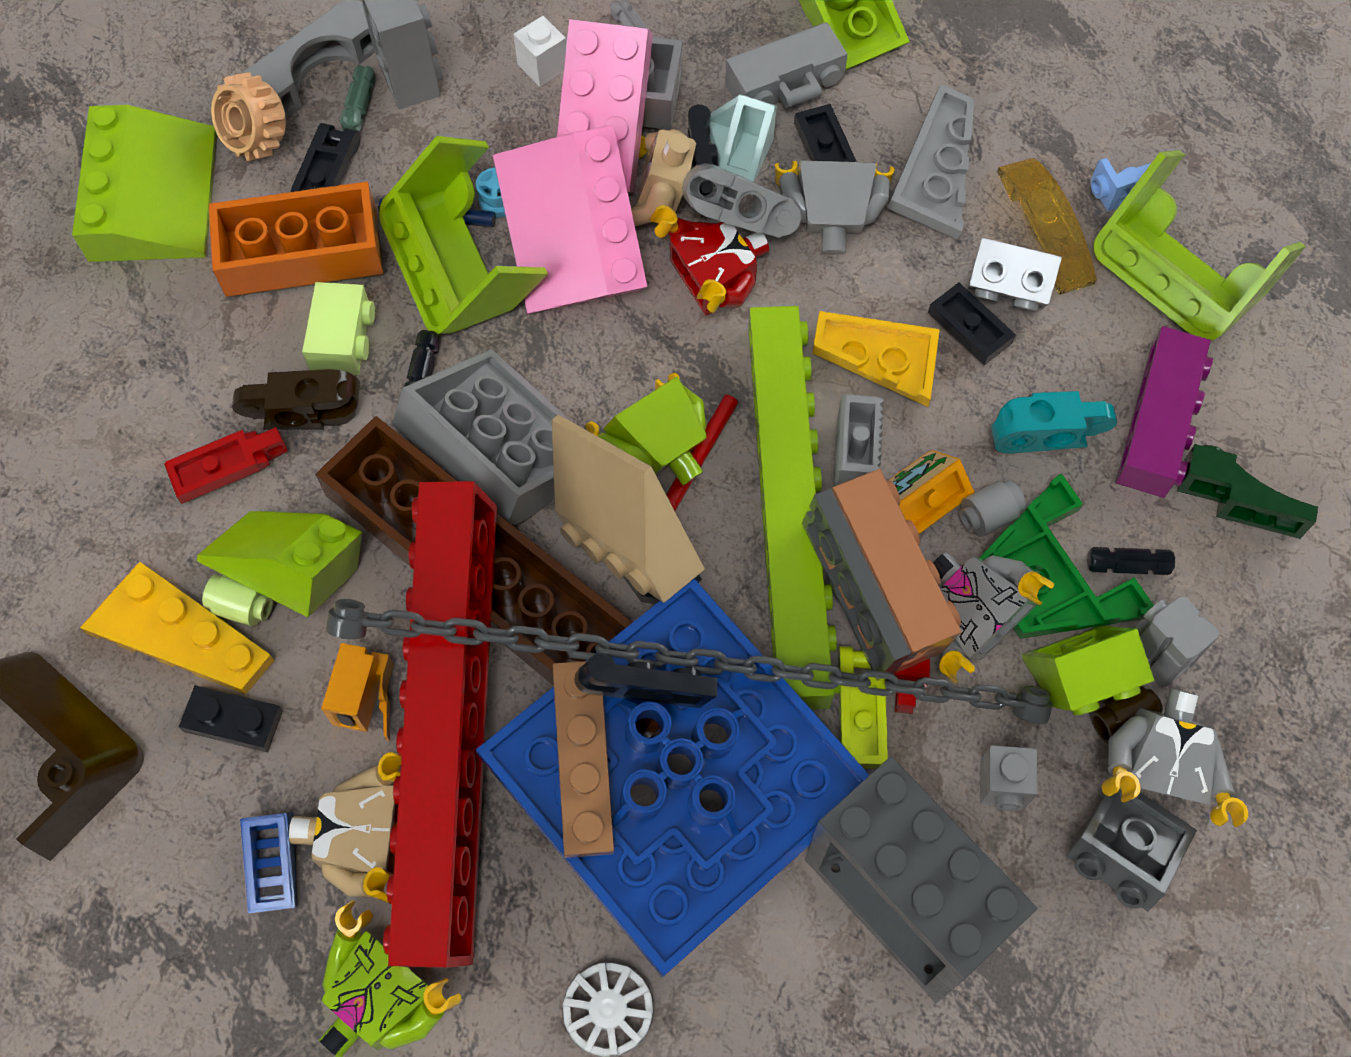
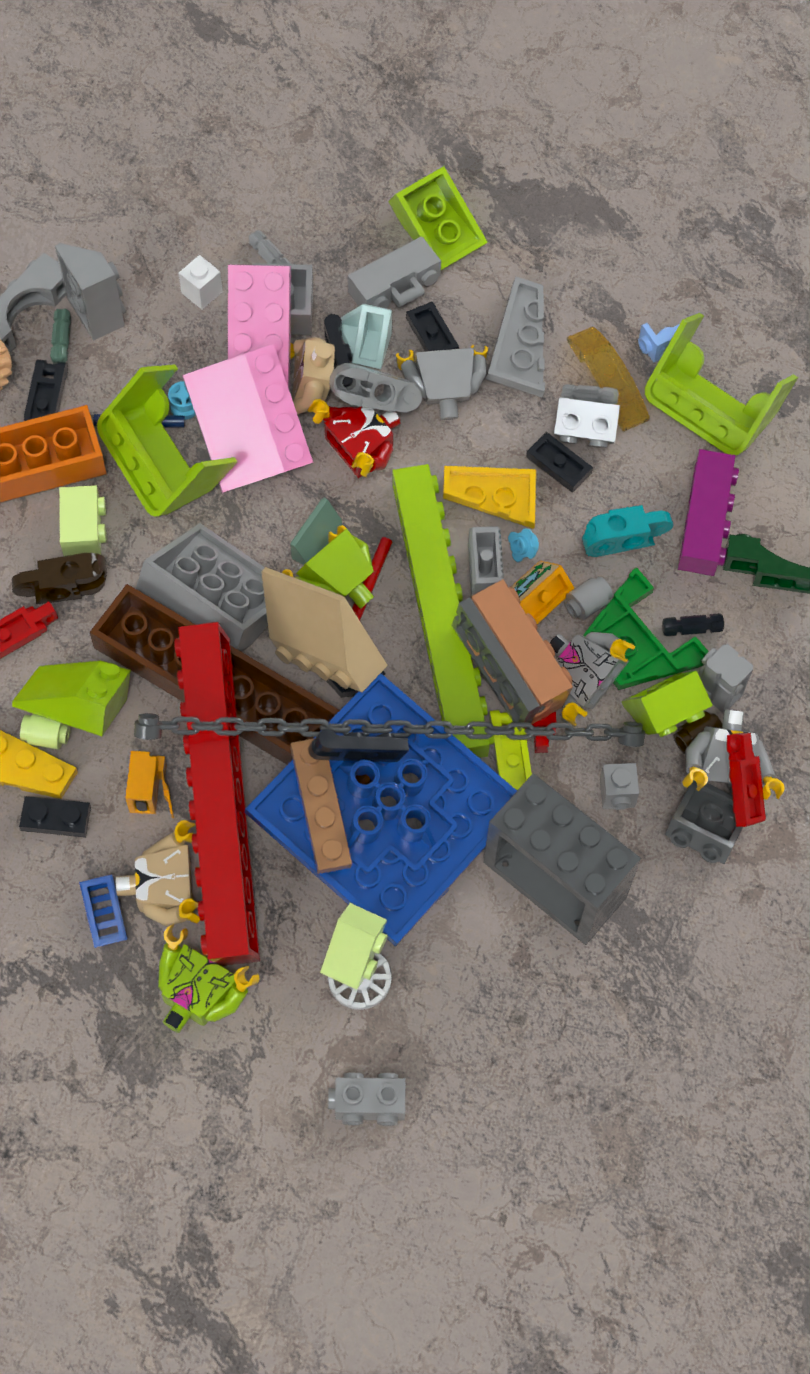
camera: 10 degrees left, 0 degrees up
black axle [404,330,440,387] -> none
none -> sand green slope [290,498,342,565]
none -> yellowish green brick [320,903,388,990]
none -> medium azure plate [508,528,539,562]
none -> light grey axle [561,384,619,405]
none -> red hinge [727,733,766,827]

